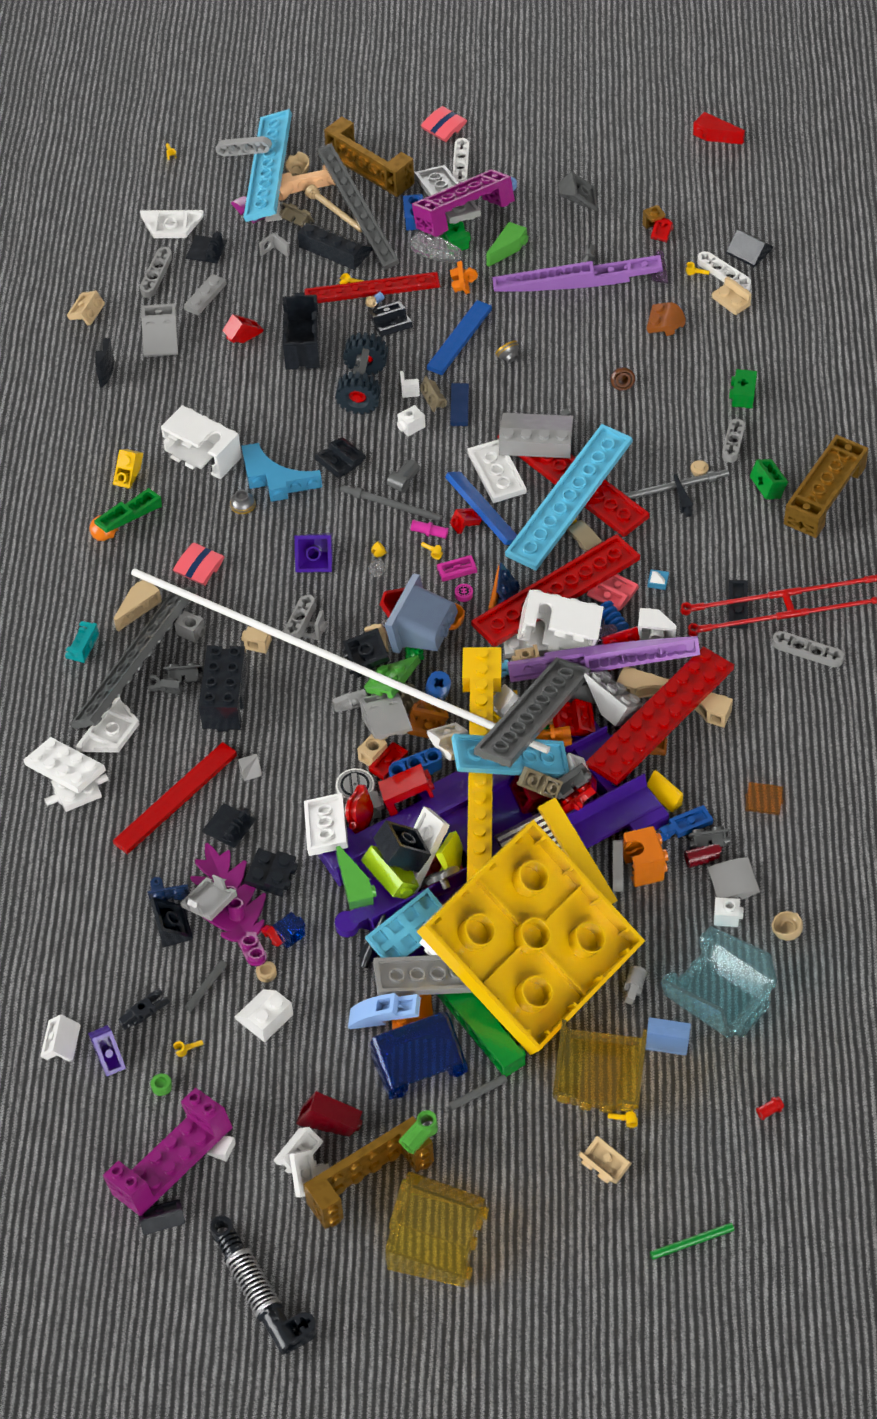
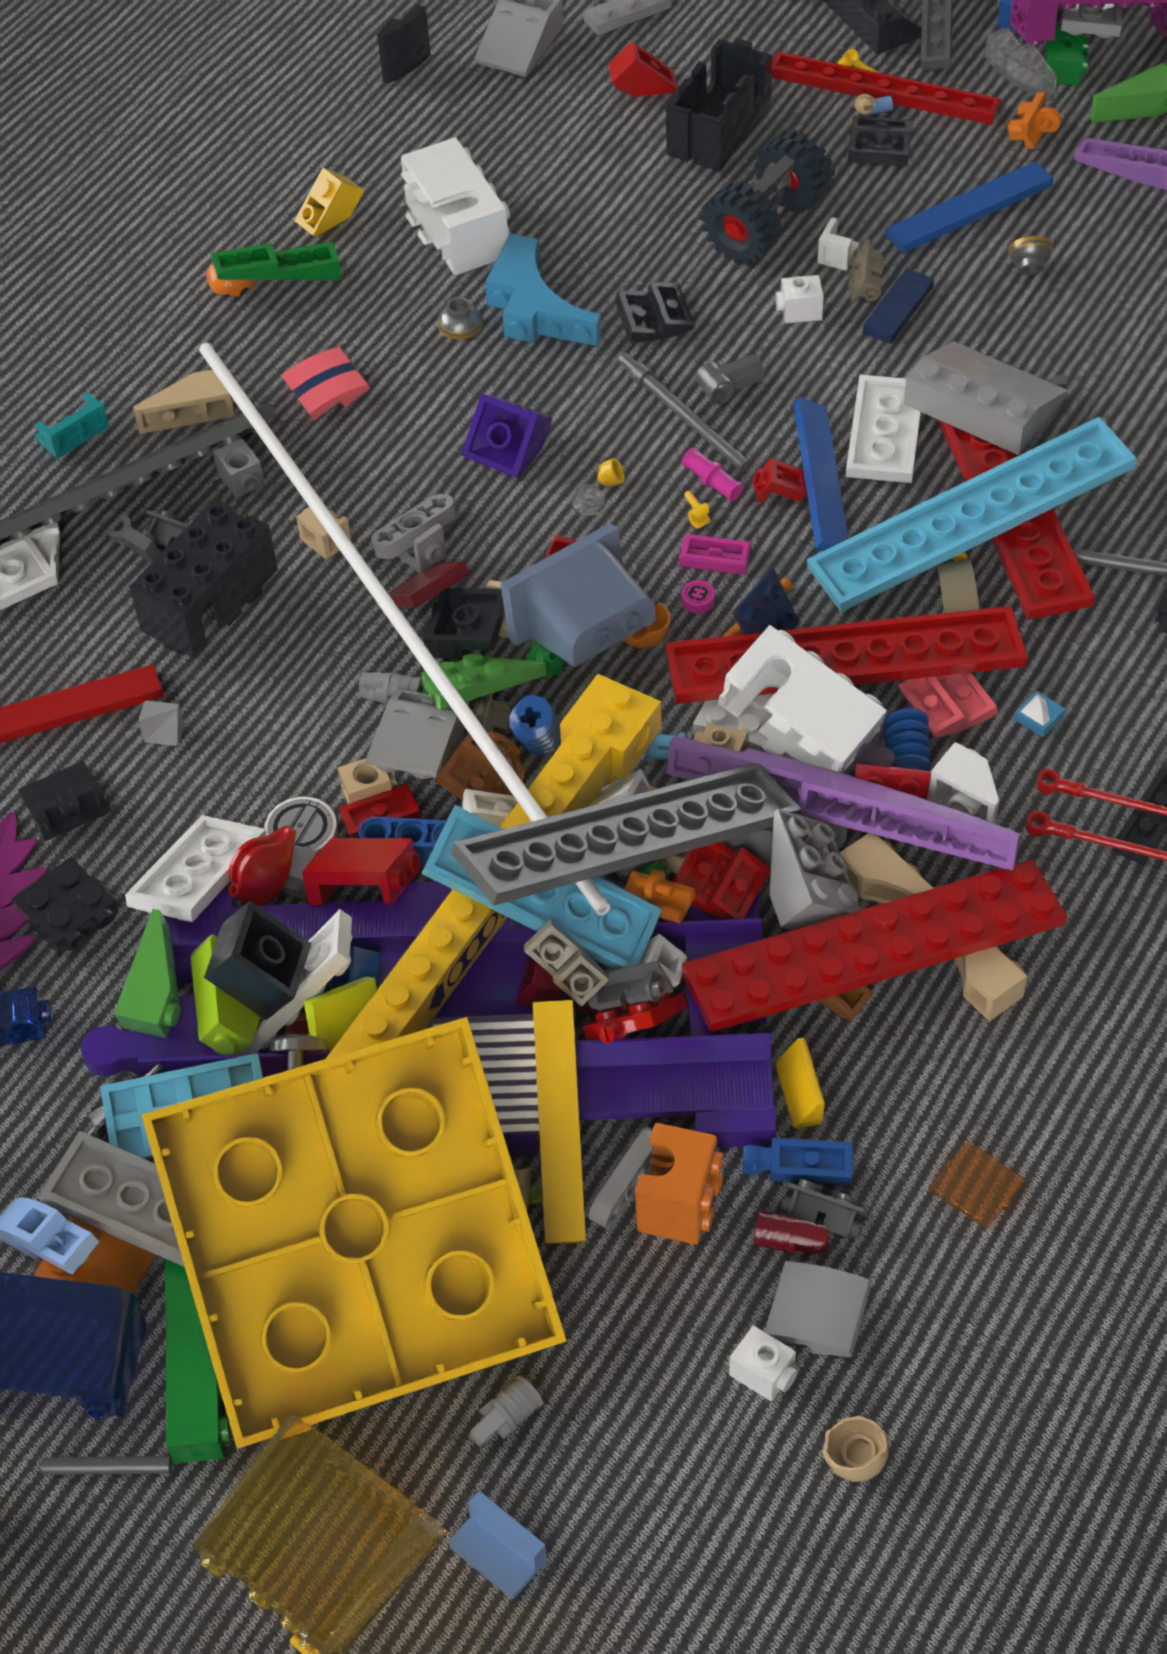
camera: 30 degrees right, 0 degrees up
clear light blue windscreen [661,926,777,1038] -> none
none -> dark red tile [388,562,470,608]

